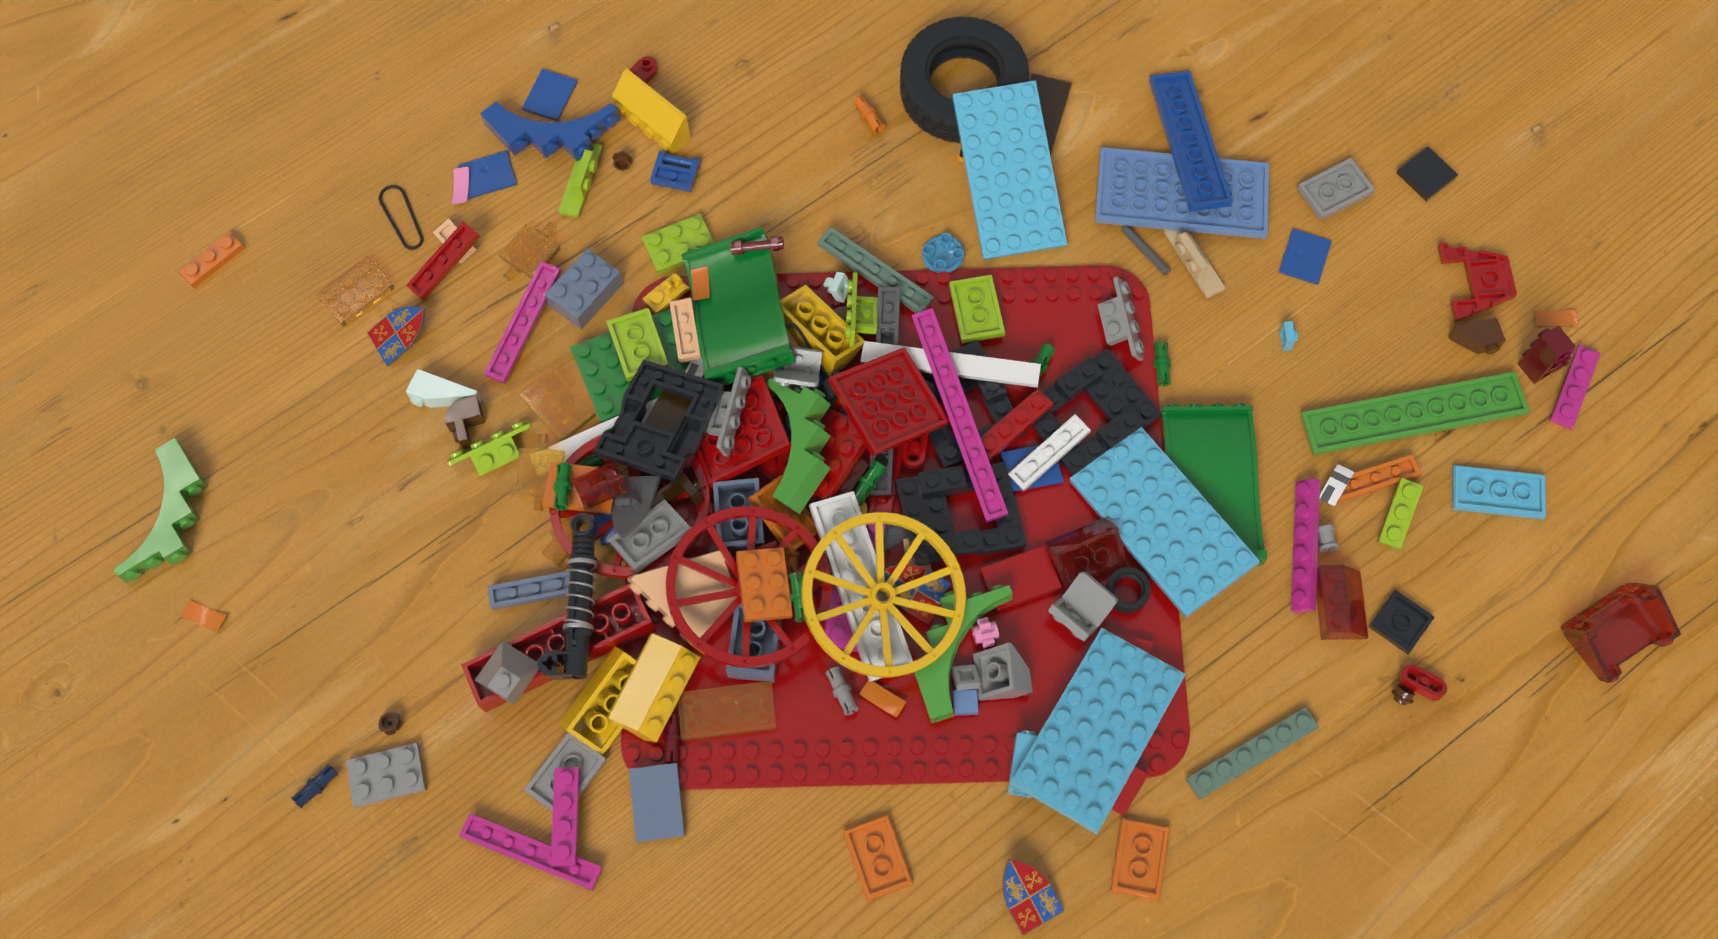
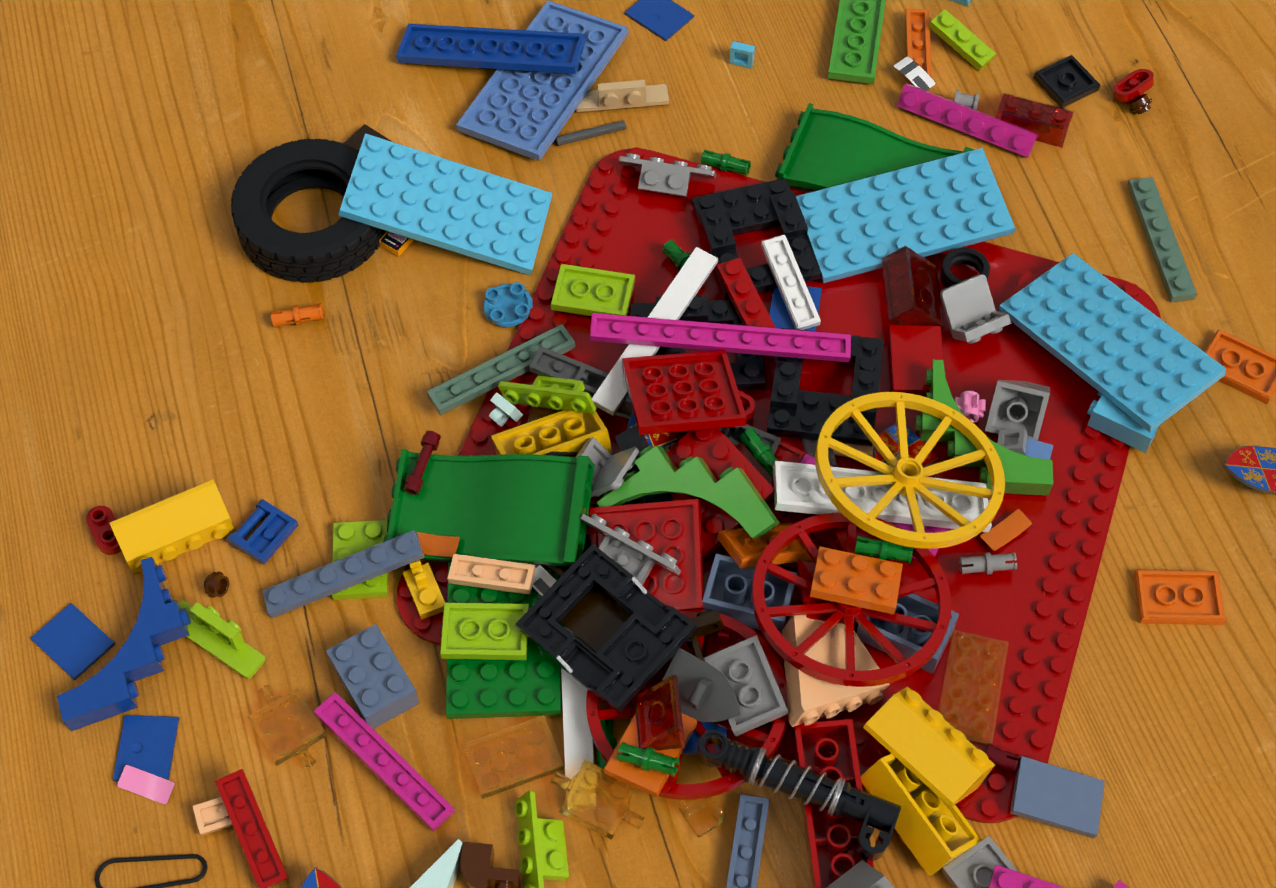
camera: 70 degrees left, 10 degrees down
none -> sand blue plate [263,530,425,618]

